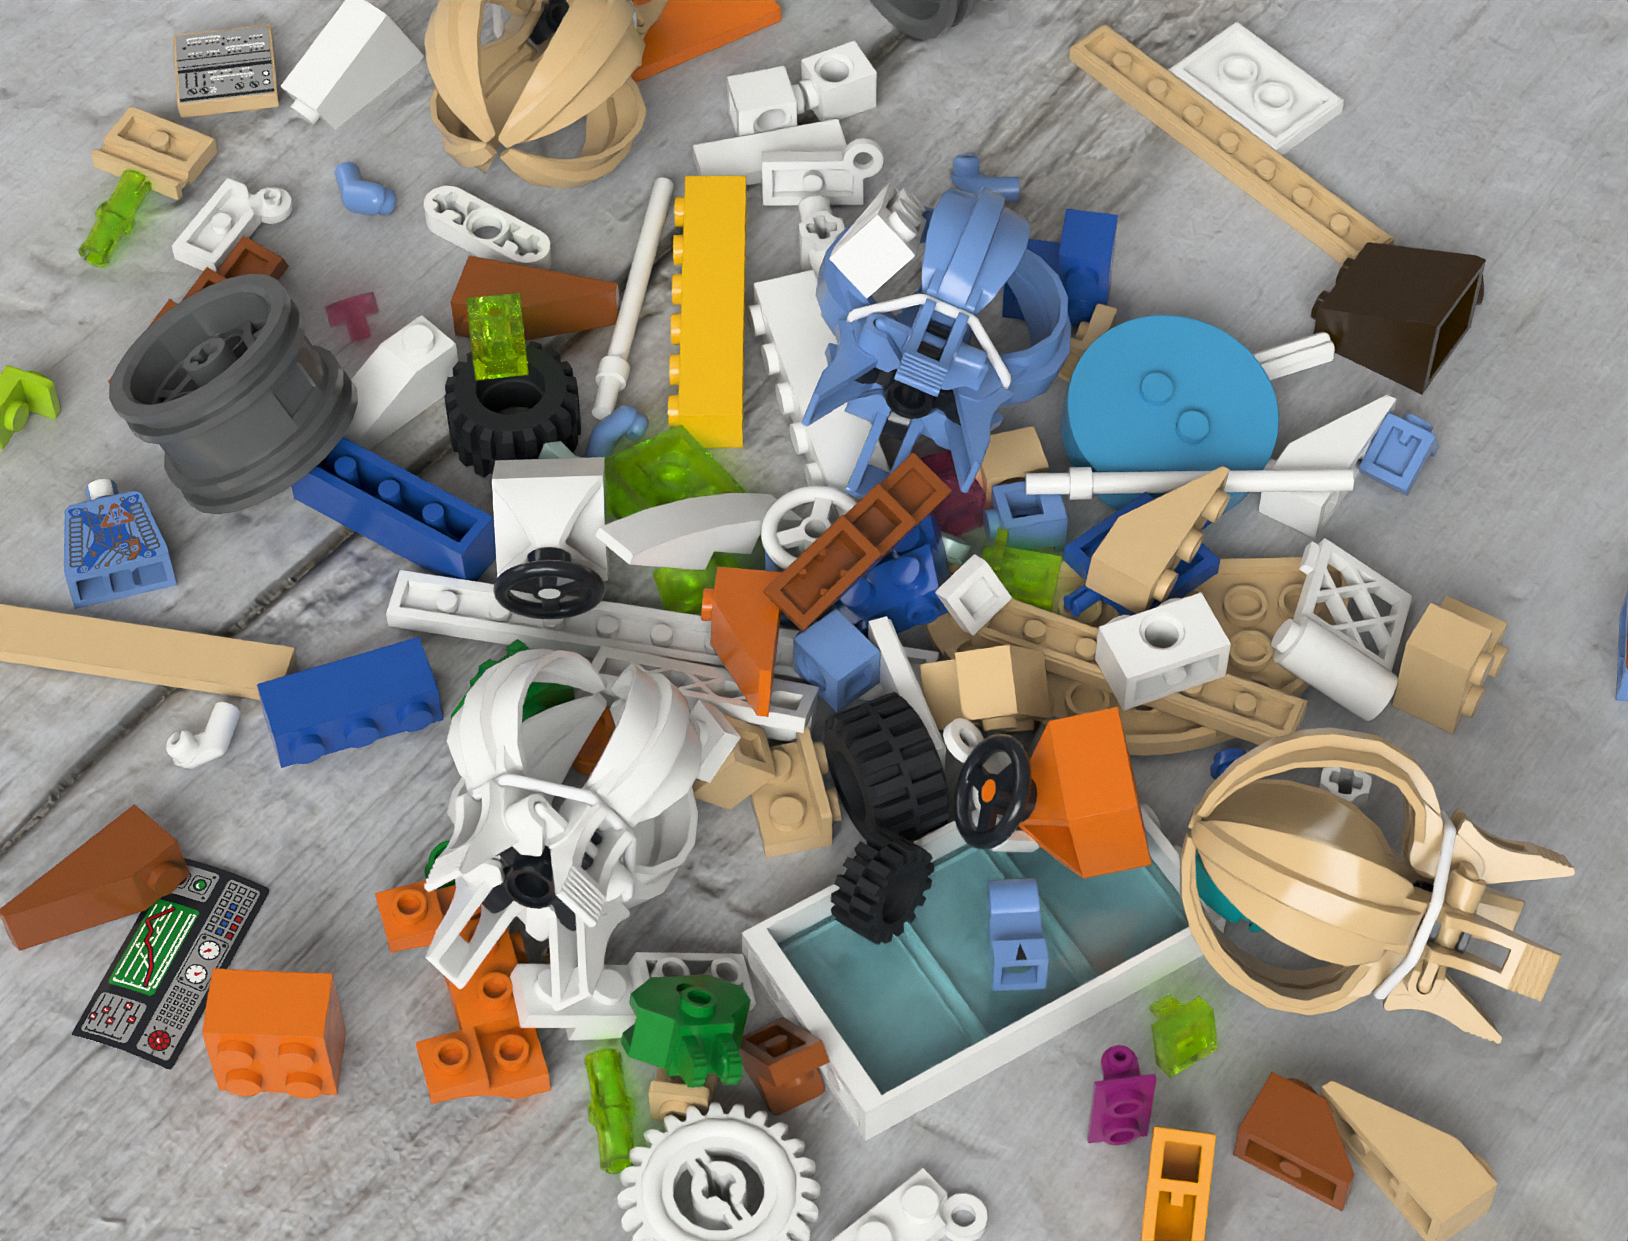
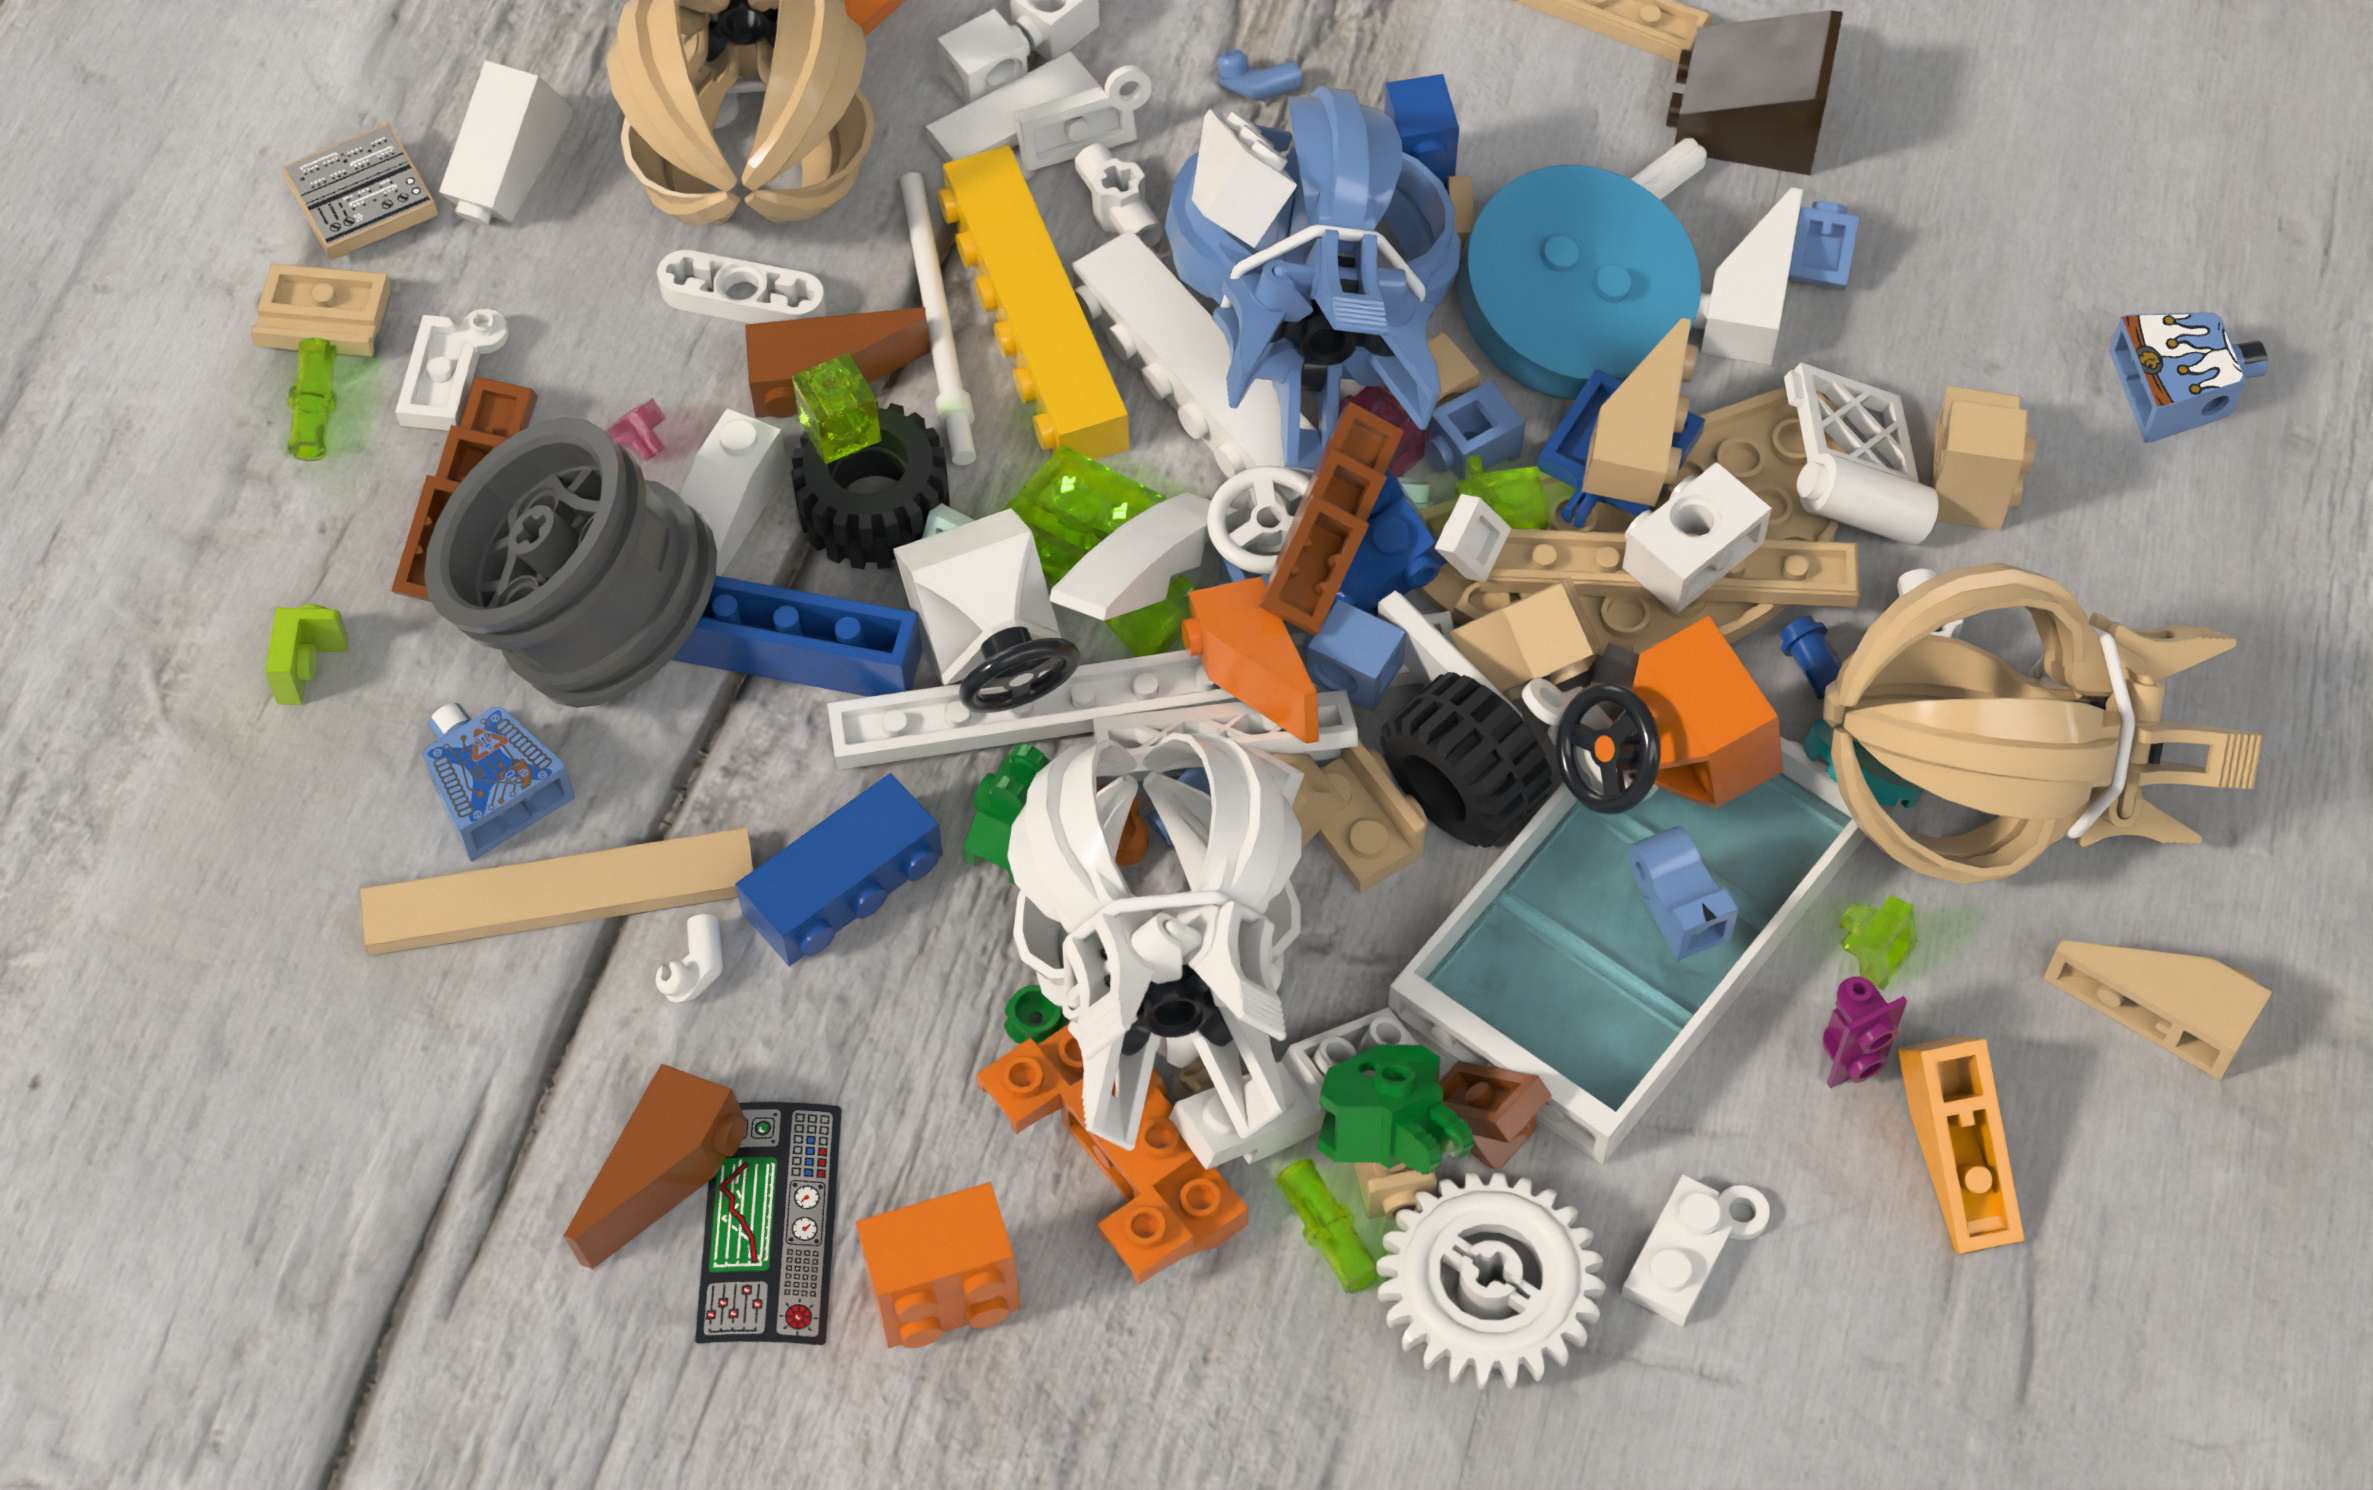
camera: 20 degrees left, 5 degrees up
medium blue arm [334,162,396,216] -> none
medium blue arm [584,405,649,472] -> none
black tyre [830,828,934,945] -> none
white bar [1025,467,1354,500] -> none
dark orange slope [1233,1072,1355,1211] -> none

